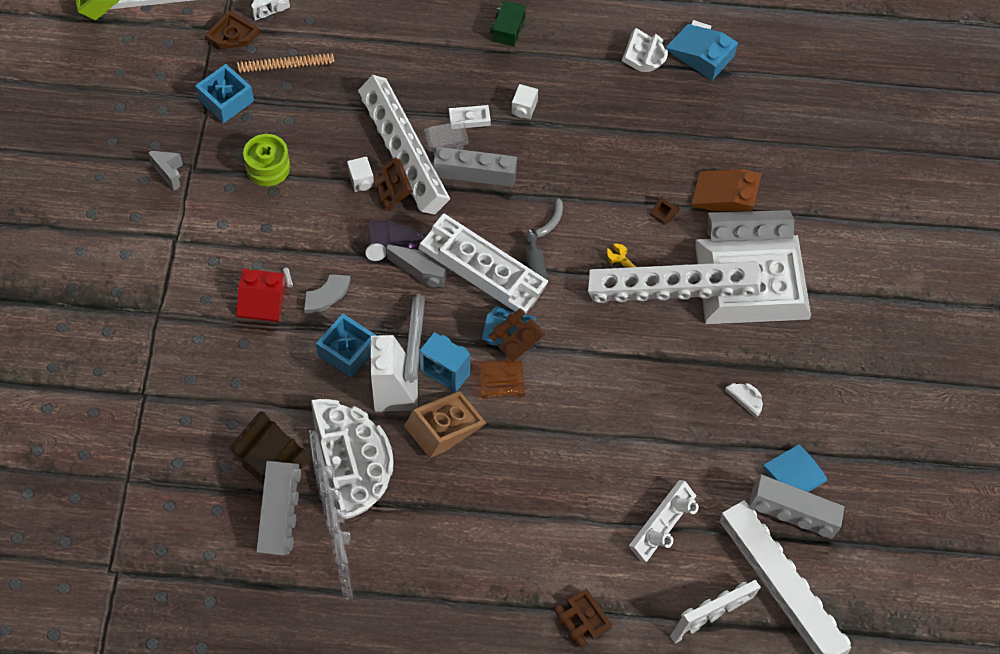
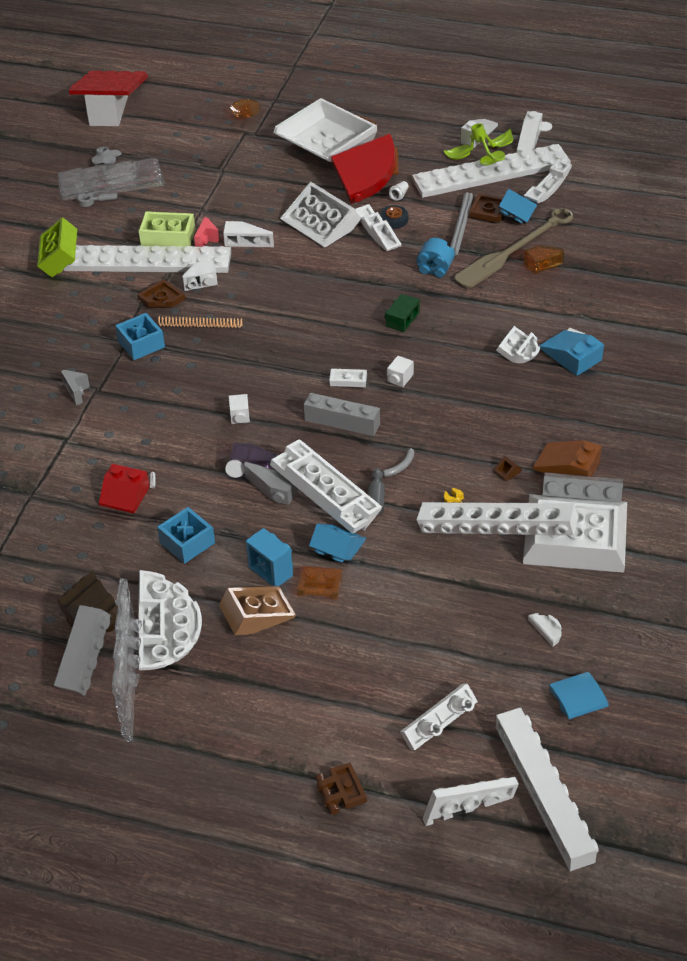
camera: 15 degrees right, 15 degrees down
lime wheel [243,134,290,187] -> none
light grey tile [304,275,351,313] -> none
white brick [358,75,450,215] -> none
white slope [371,335,418,412] -> none
reddish brown plate [373,157,413,210] -> none
light grey axle [404,293,425,383] -> none
clear brick [422,120,469,155] -> none
reddish brown plate [488,308,545,362] -> none
light grey brick [749,474,845,539] -> none

